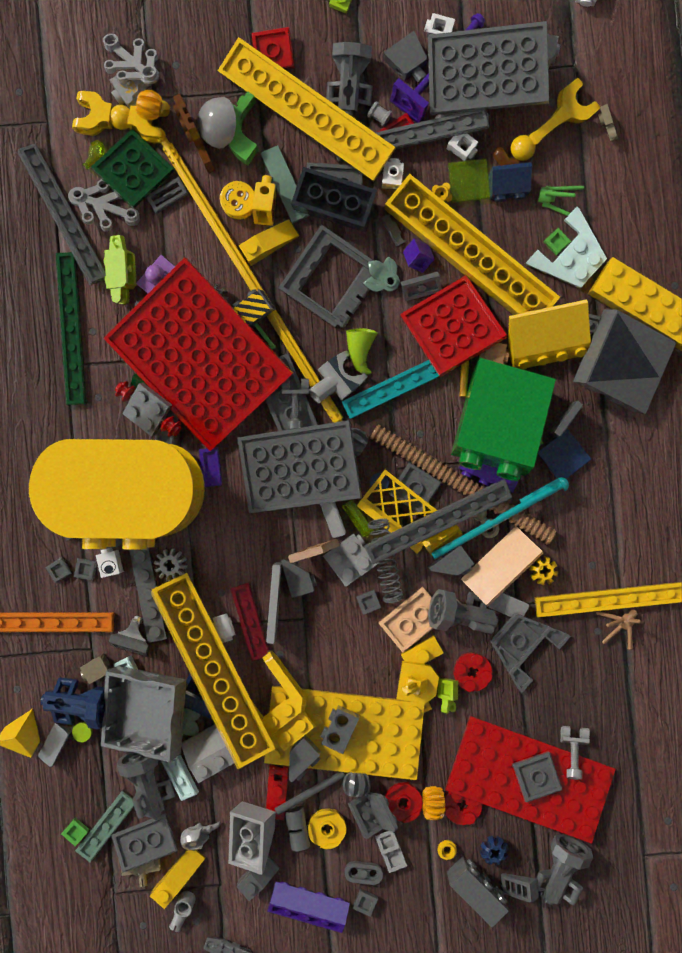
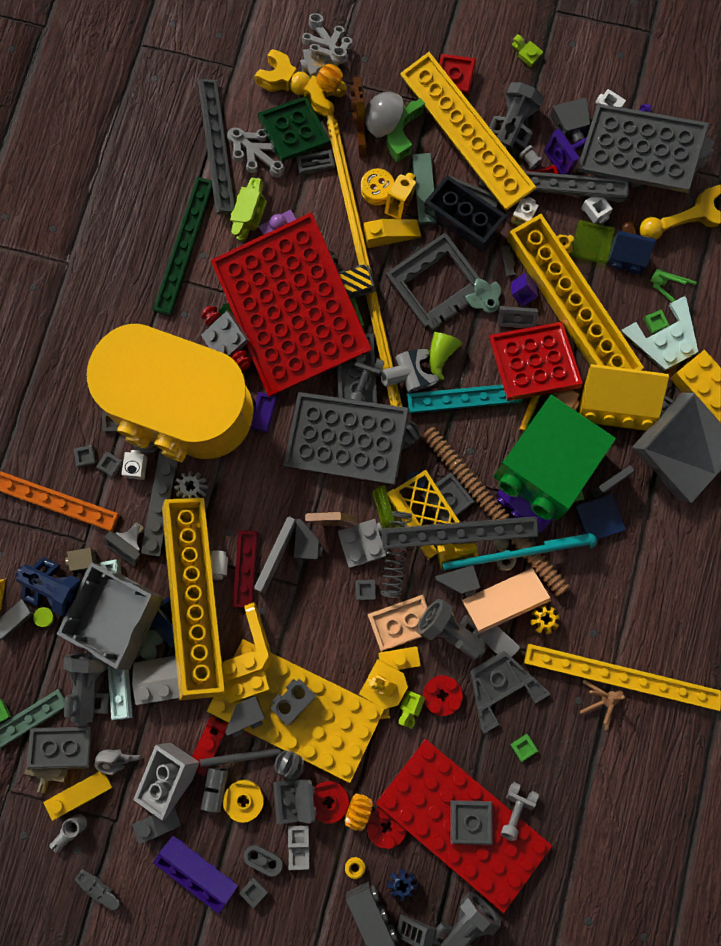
camera: 15 degrees right, 10 degrees down
clear neon green animal [83,140,105,170] -> none
light grey slope [320,502,346,538] -> none
none -> bright green tile [510,734,539,762]

